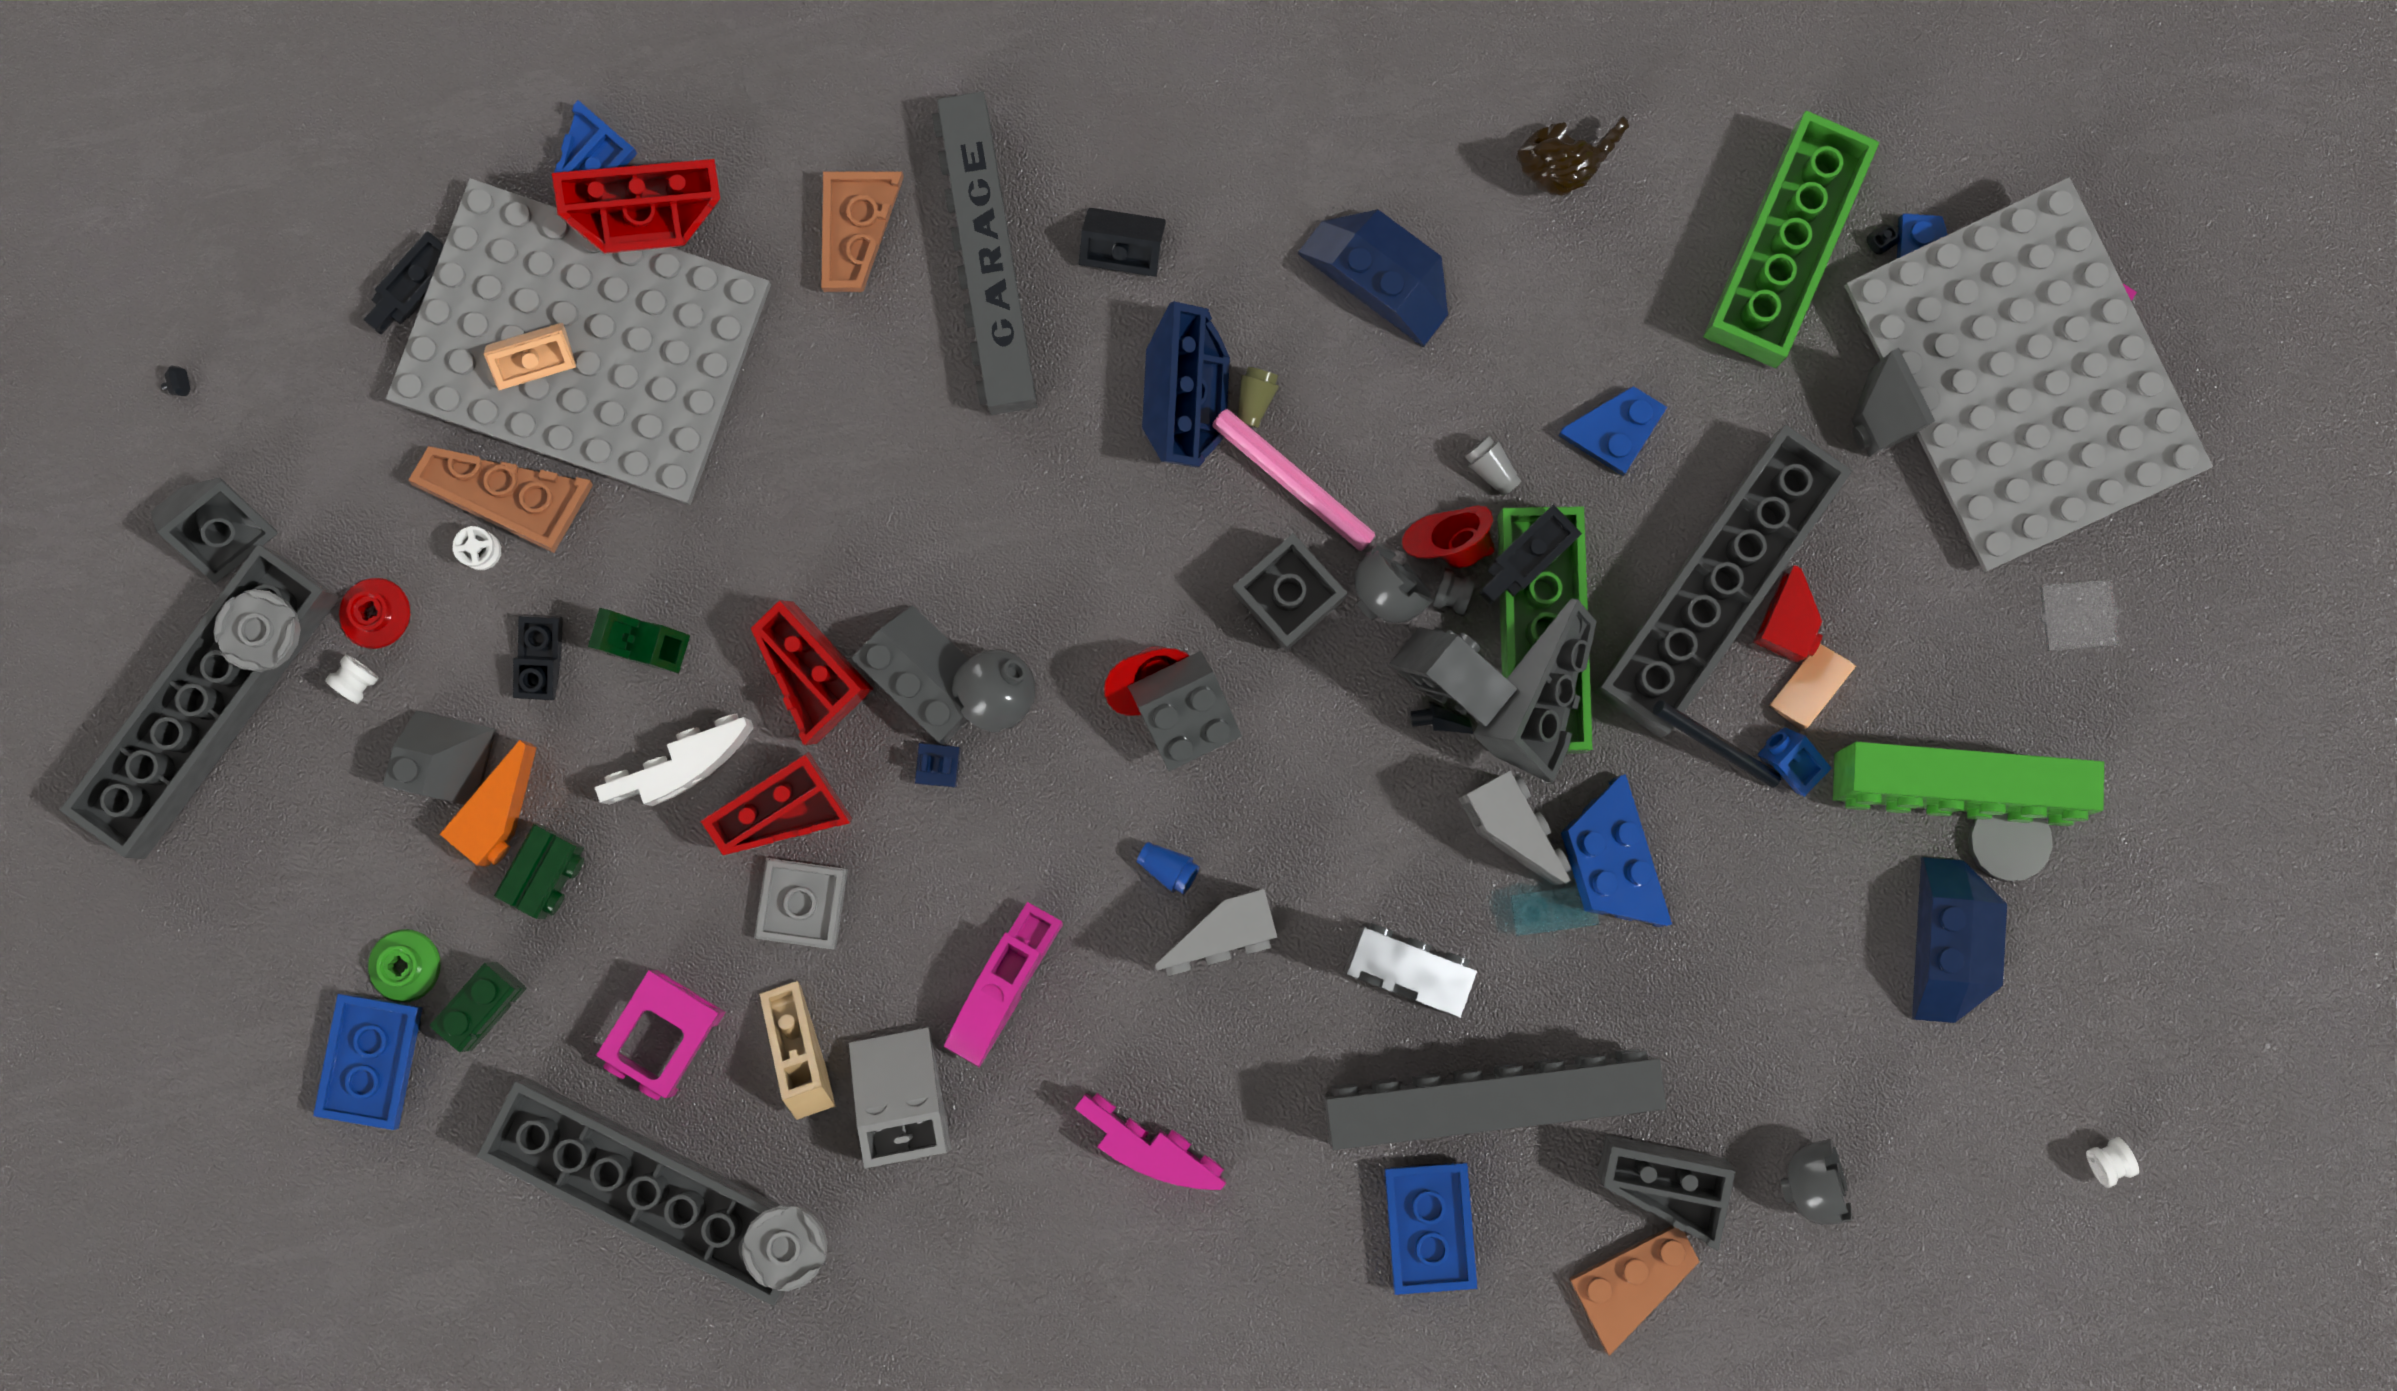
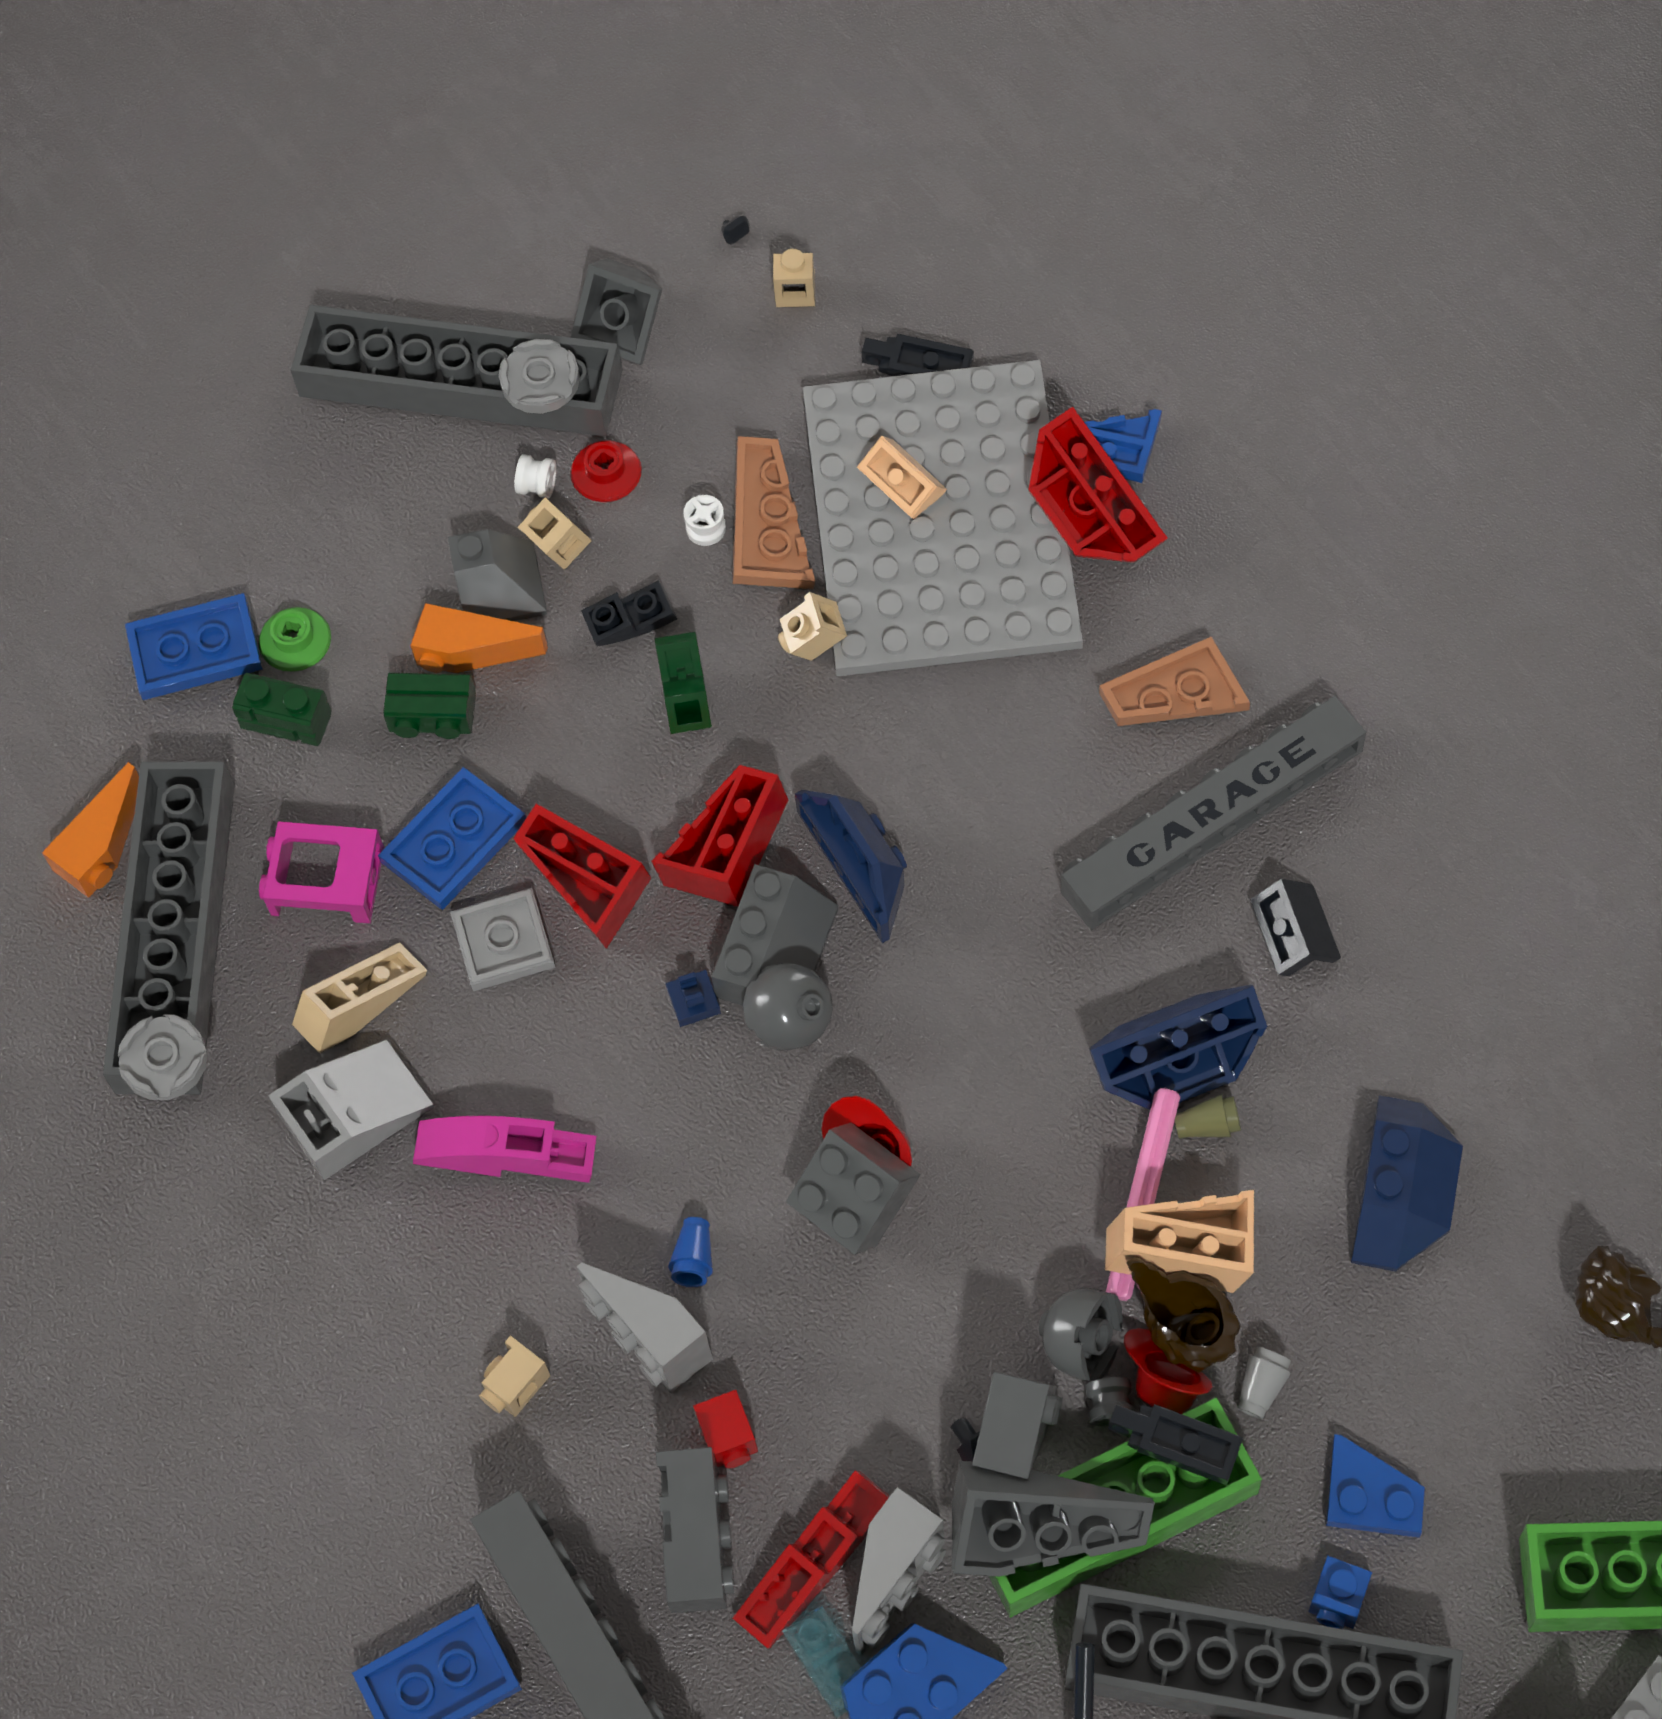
camera: 70 degrees right, 20 degrees down
white slope [595,714,754,806] -> none
dark pink slope [1074,1092,1226,1190] -> none
dark grey brick [1232,533,1347,652] -> none
none -> orange slope [42,762,139,898]
none -> blue plate [378,767,526,910]
none -> tan brick [479,1335,550,1417]
none -> tan brick [518,497,592,570]
none -> red brick [693,1389,758,1469]
none -> red slope [732,1470,890,1649]
none -> tan brick [773,249,815,307]
none -> tan brick [778,592,847,661]
none -> dark blue wedge [795,790,907,943]
none -> light nougat wedge [1105,1190,1254,1293]
none -> dark brown hair [1126,1257,1241,1373]
none -> blue bracket [1308,1555,1372,1629]

